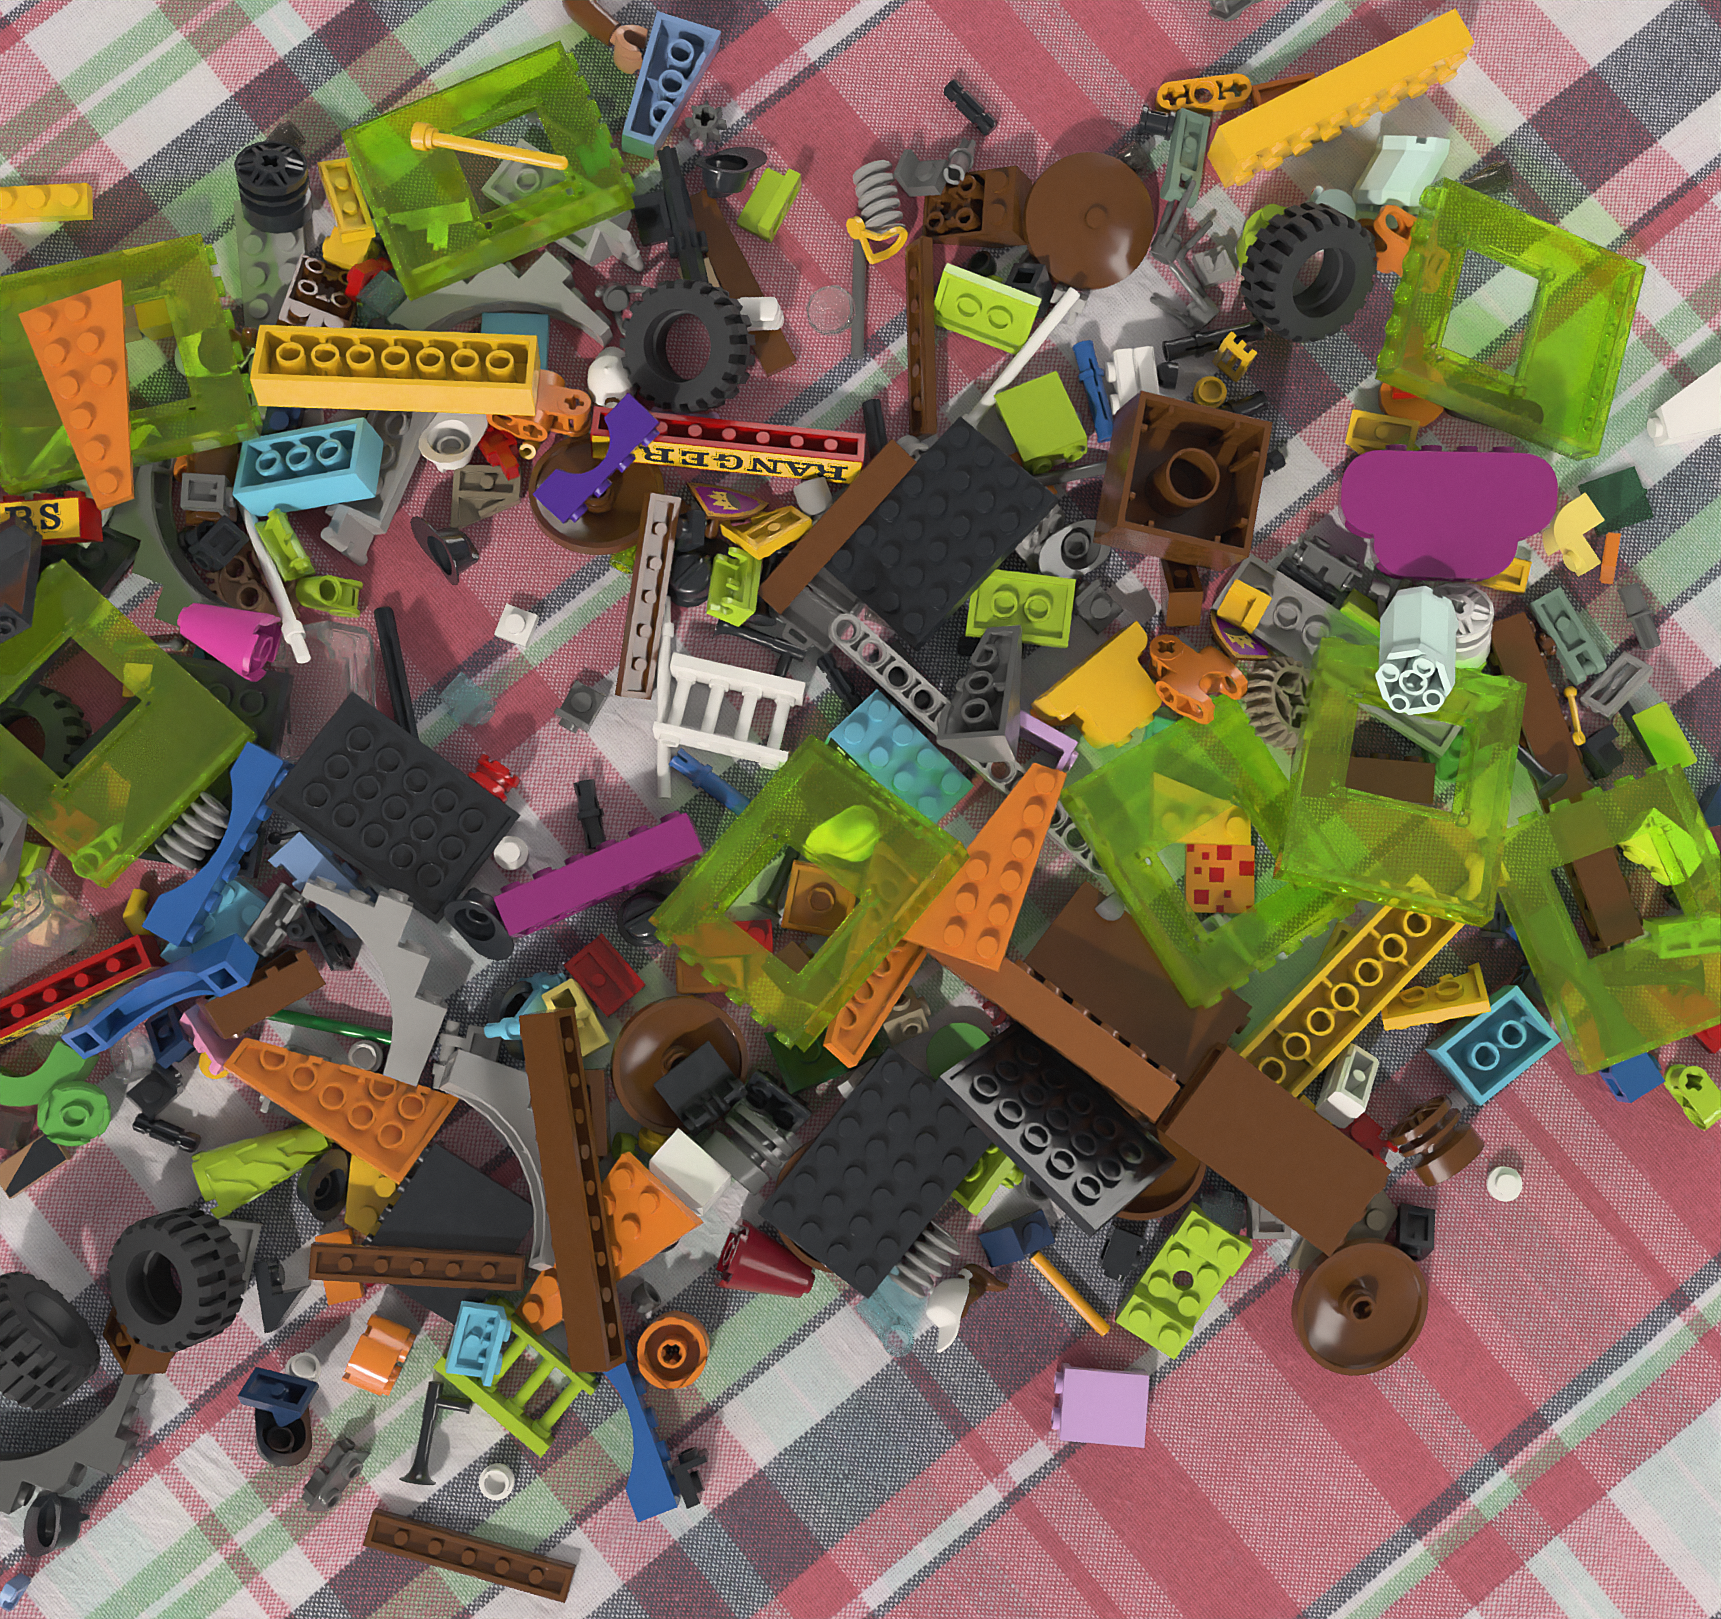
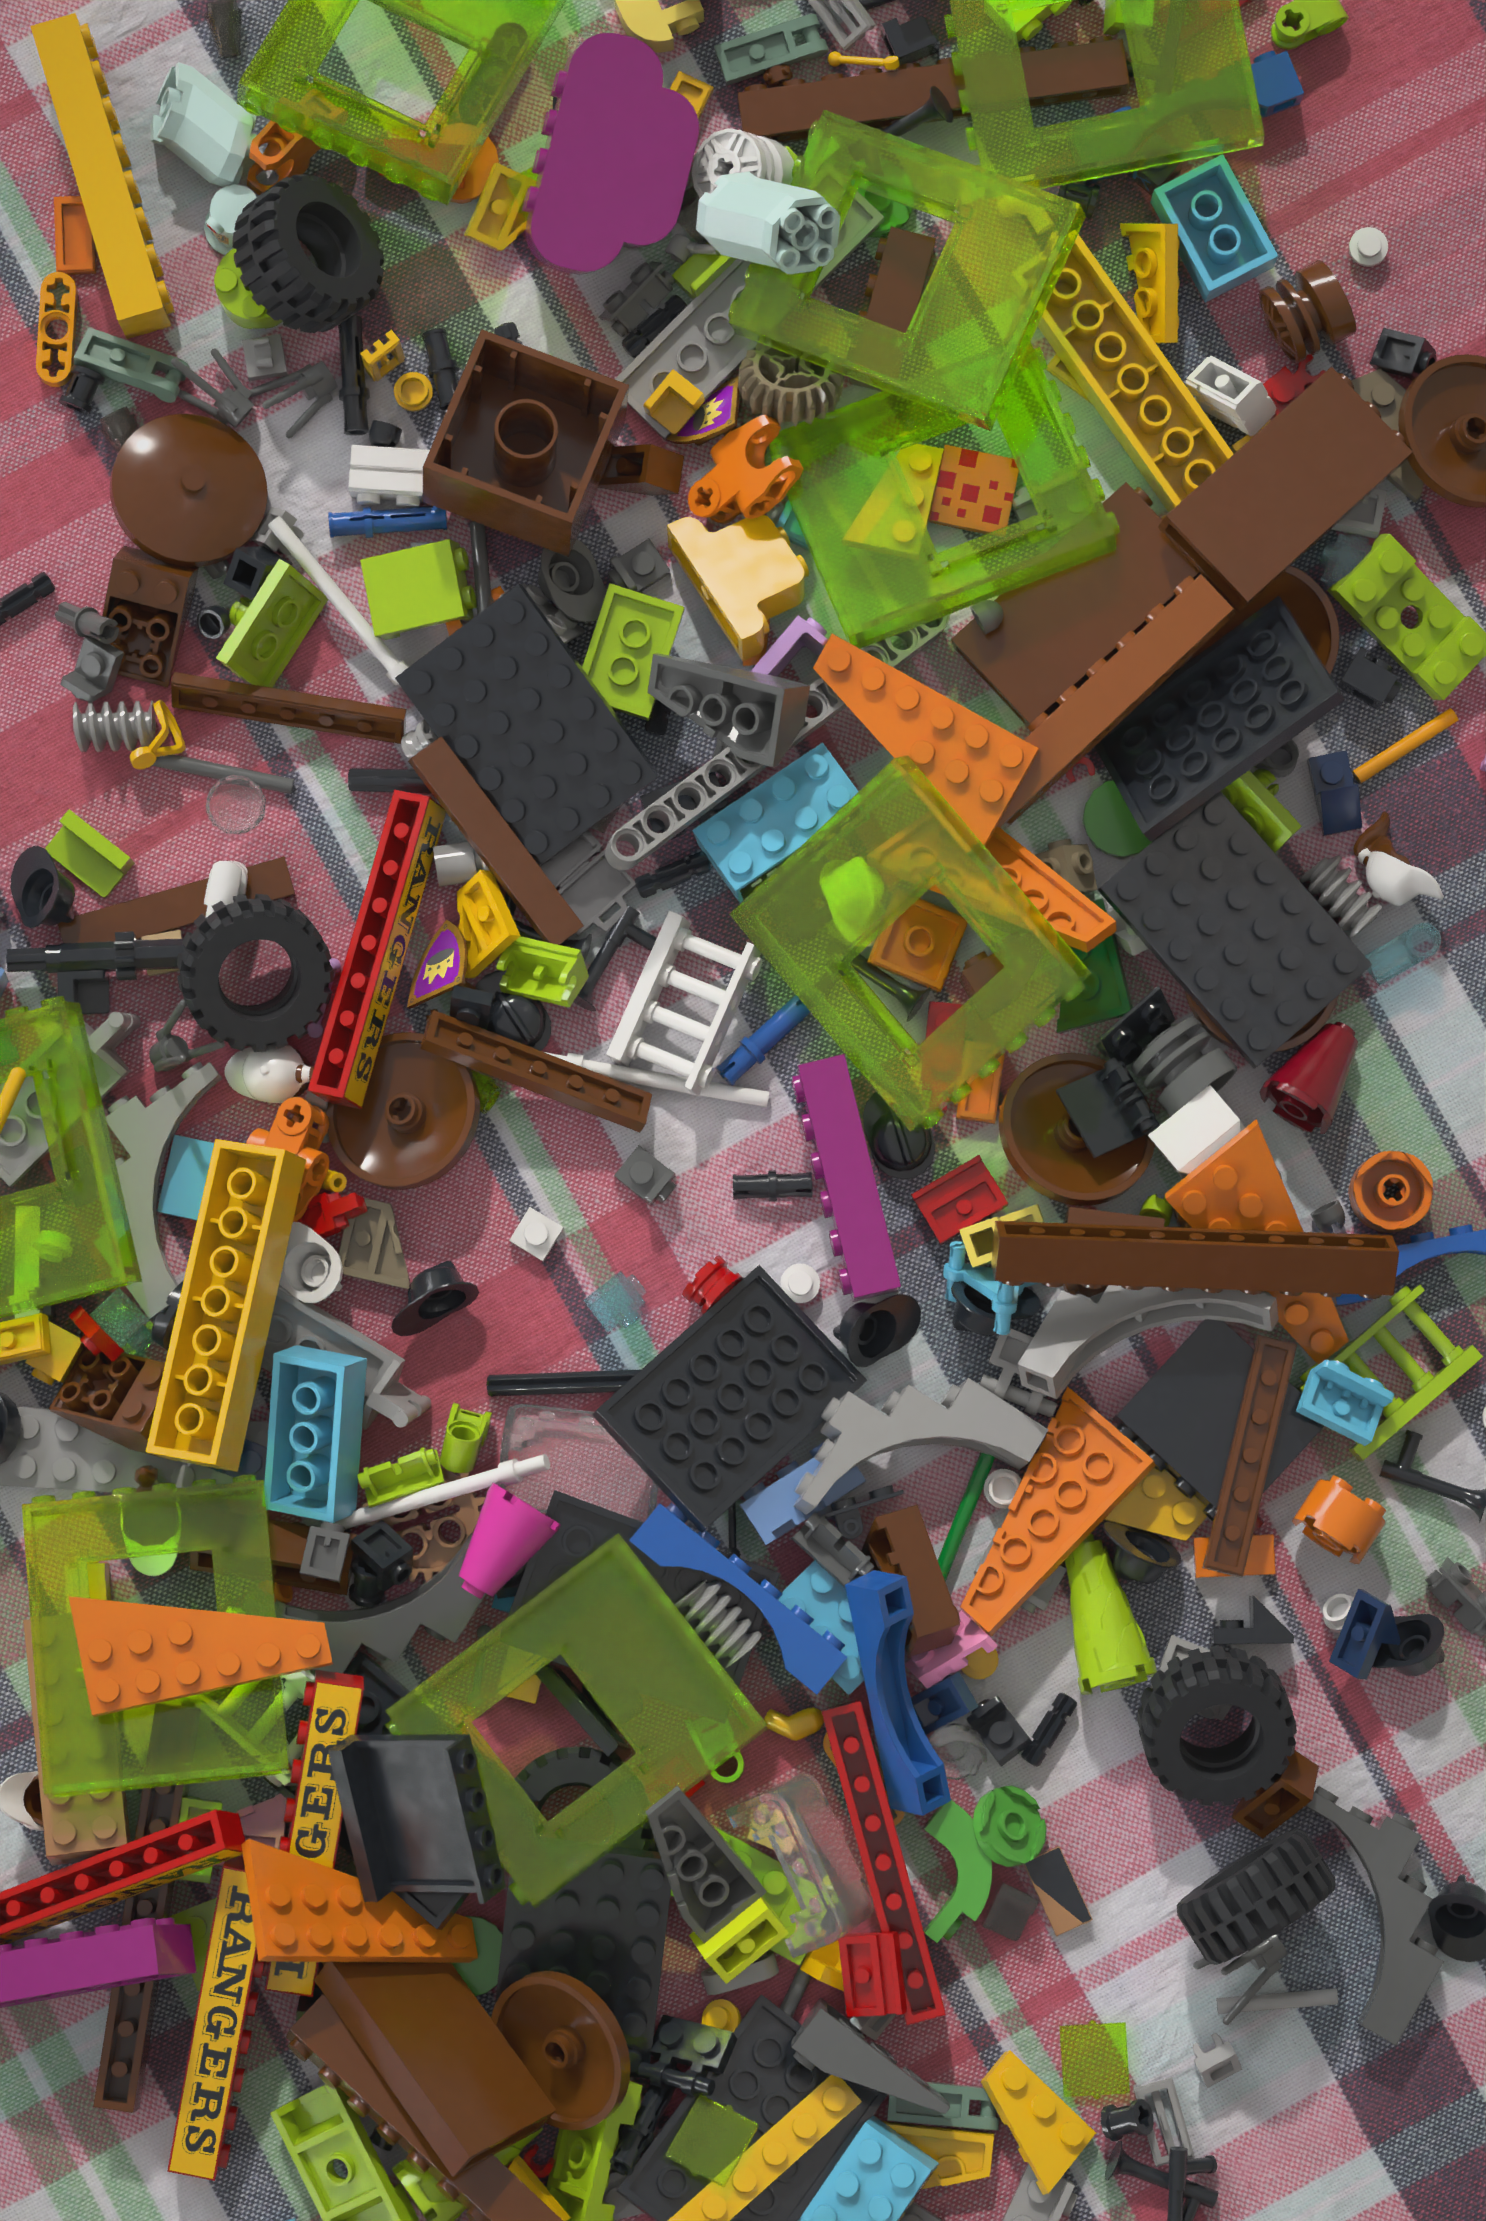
camera: 80 degrees left, 0 degrees up
dark purple arch [533,393,660,524] -> none
yellow plate [638,1127,670,1155] -> none

